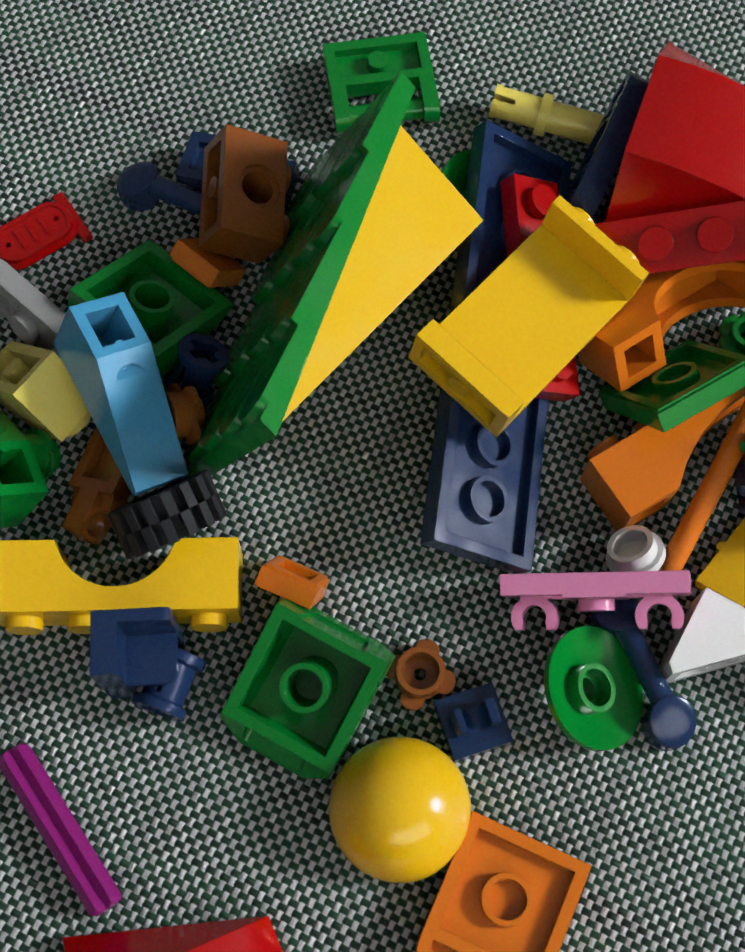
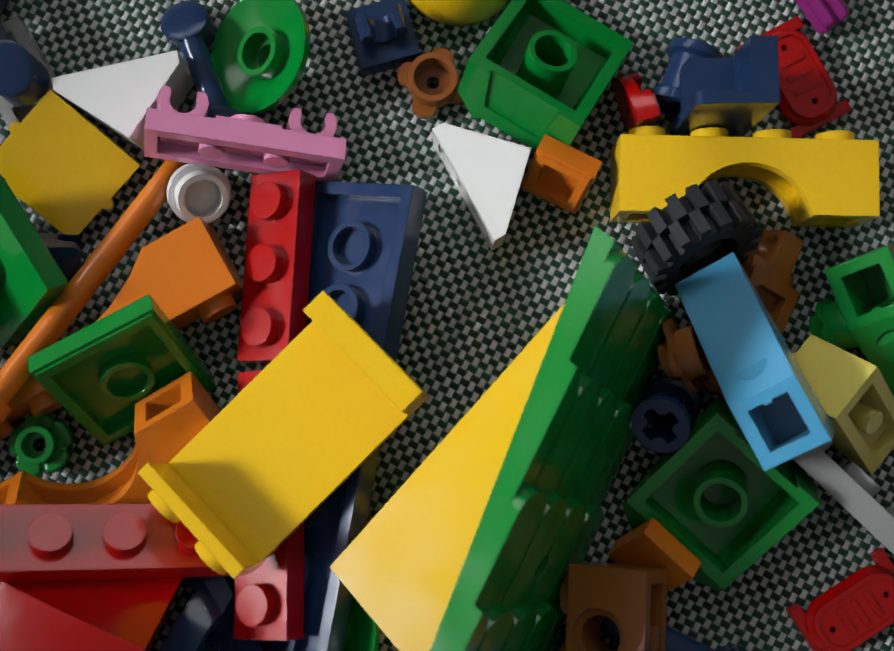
camera: 175 degrees left, 15 degrees up
none -> red plate [237,169,316,364]
none -> white slope [432,123,531,251]
none -> red tile [611,72,661,134]
none -> red piece [738,16,852,138]

